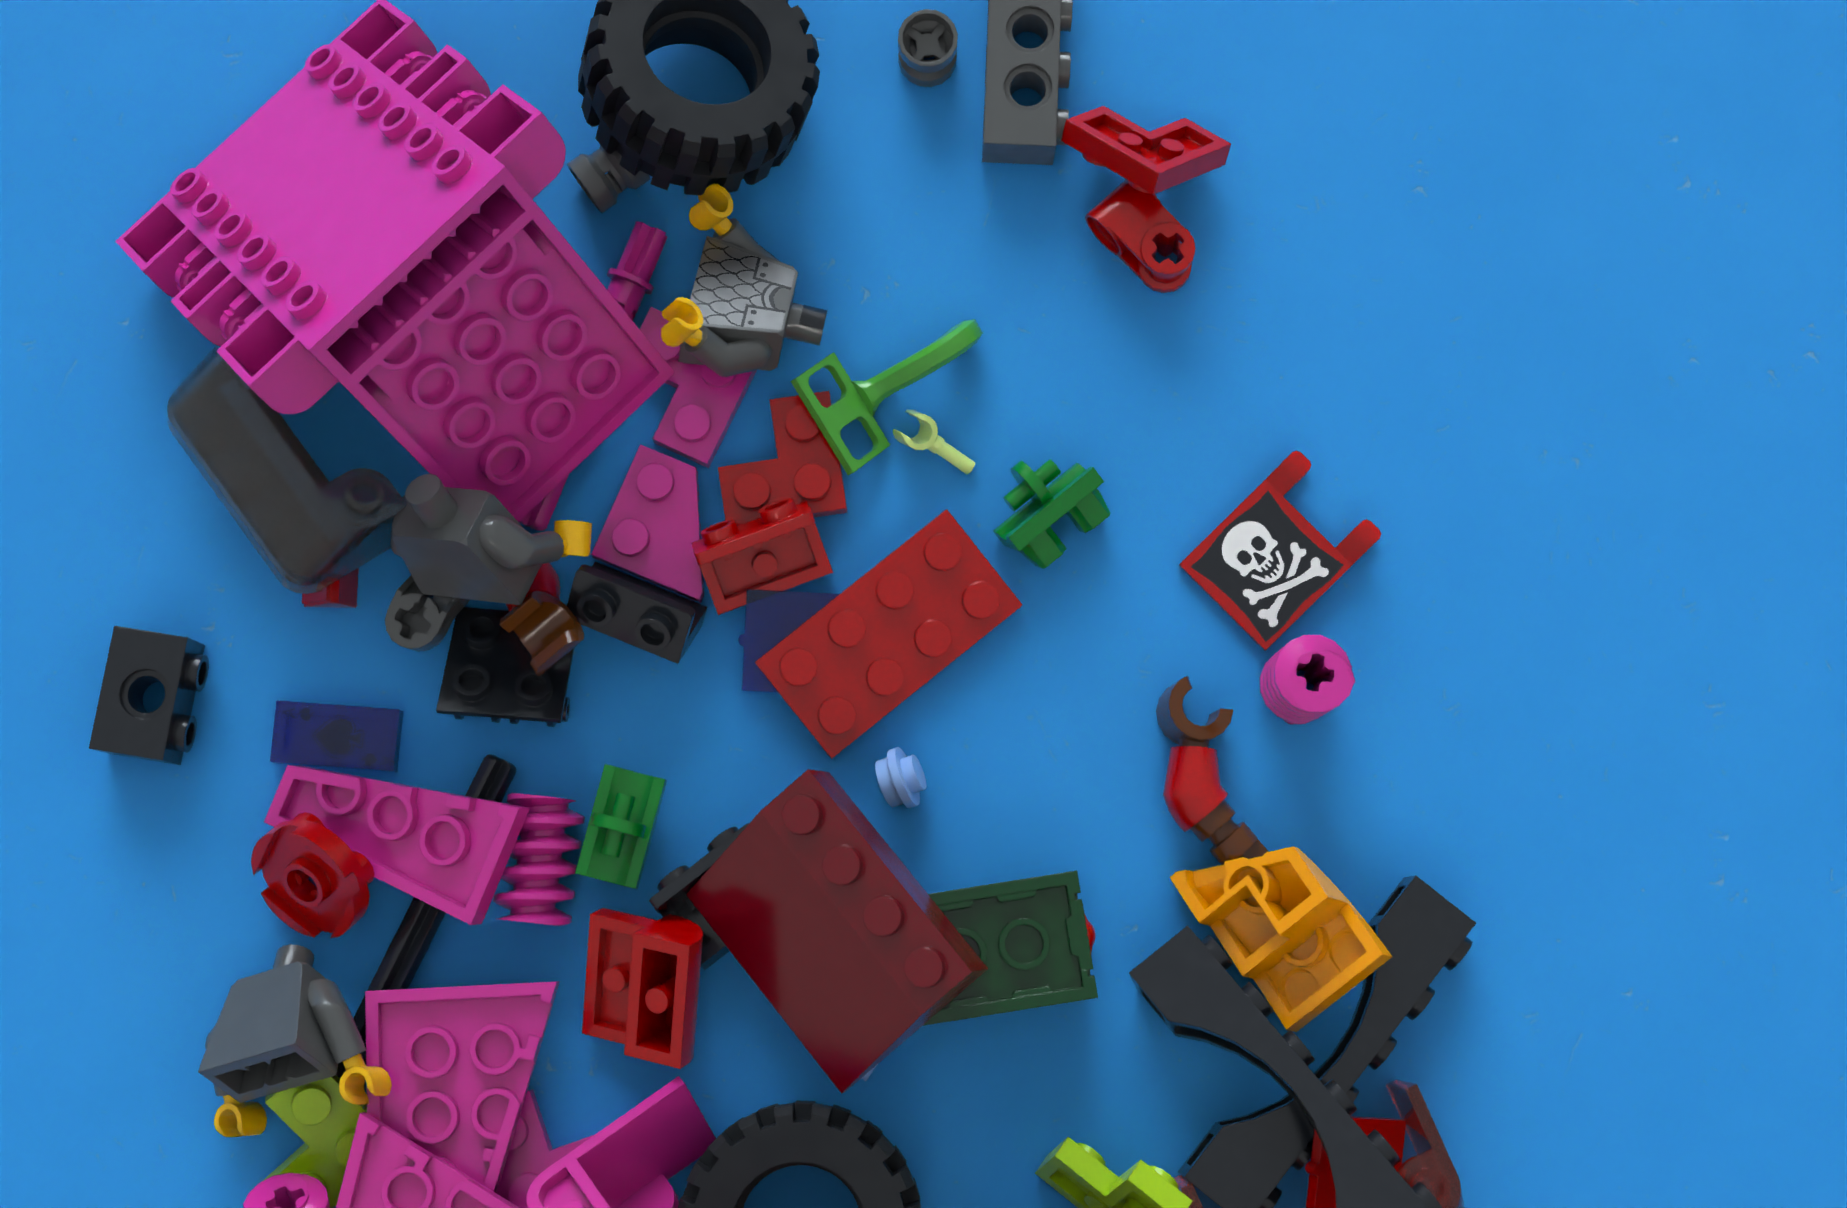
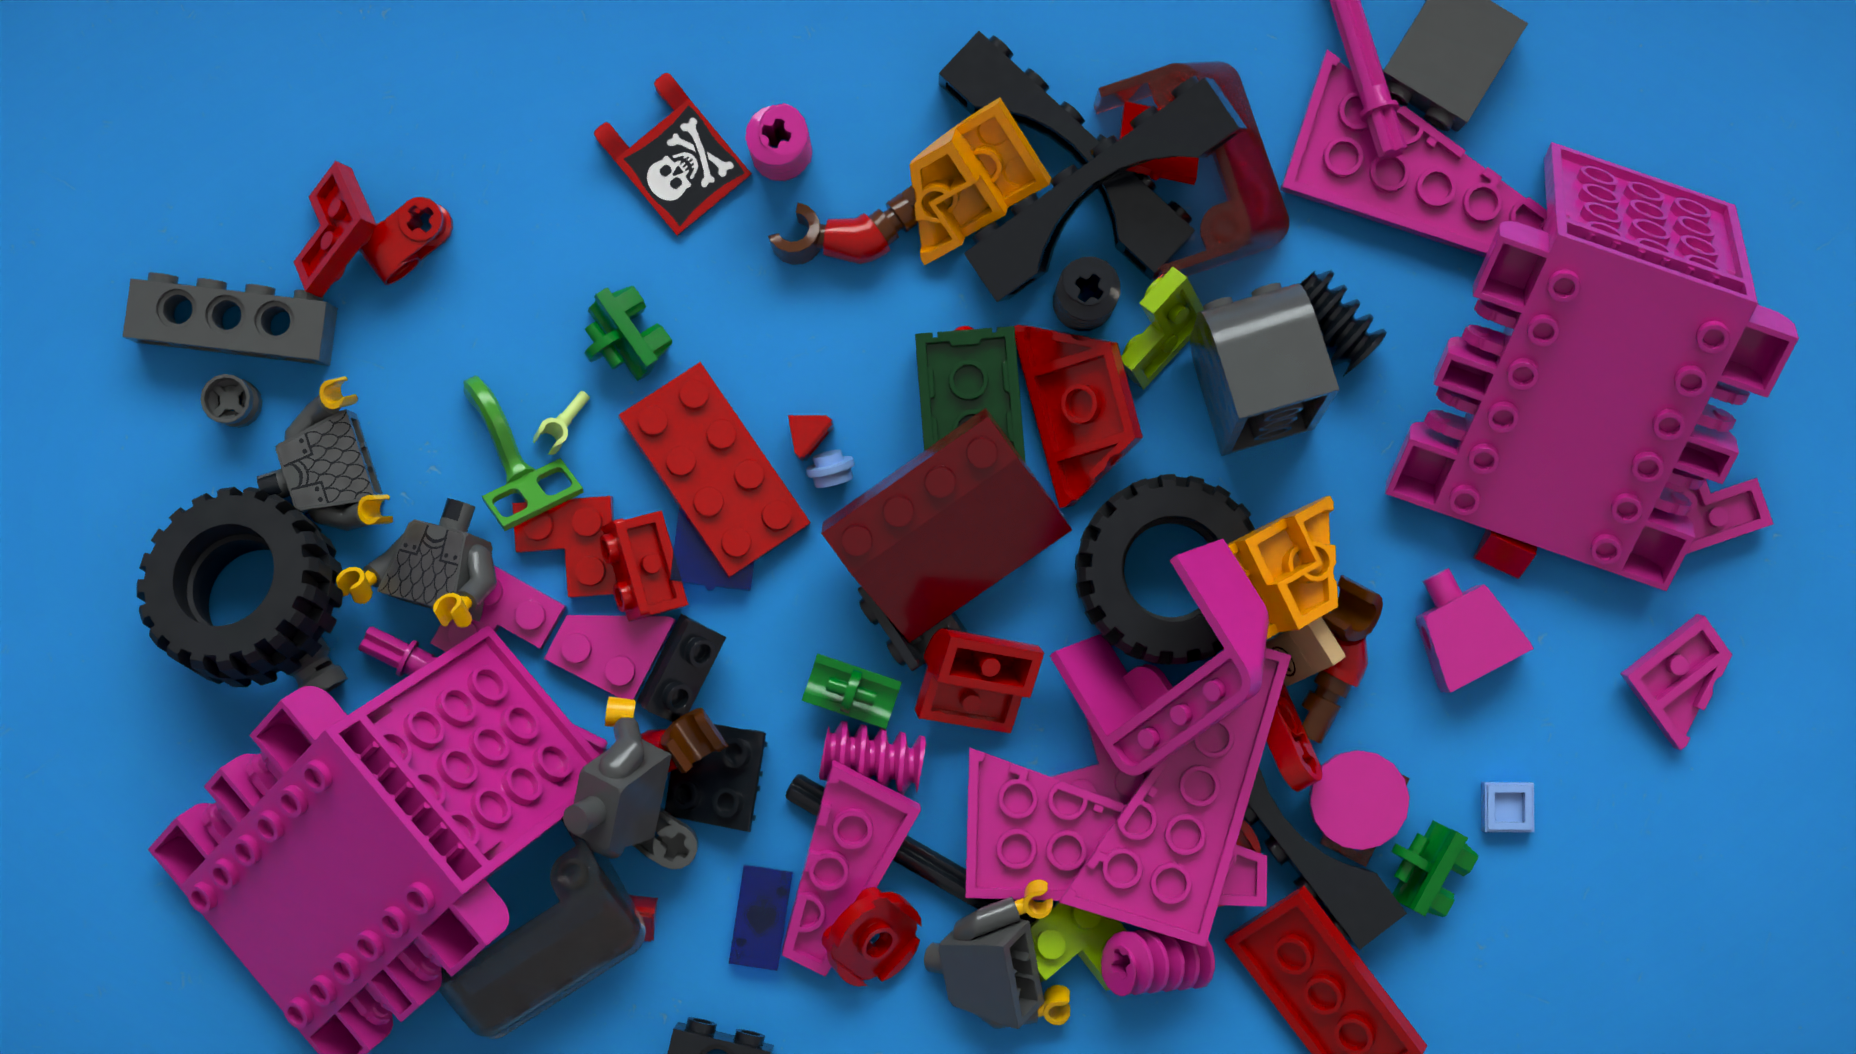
camera: 85 degrees left, 5 degrees up
none -> torso [257,376,393,531]
none -> red slope [788,415,834,462]
none -> red wing [1014,325,1143,508]
none -> black piece [1053,257,1120,331]

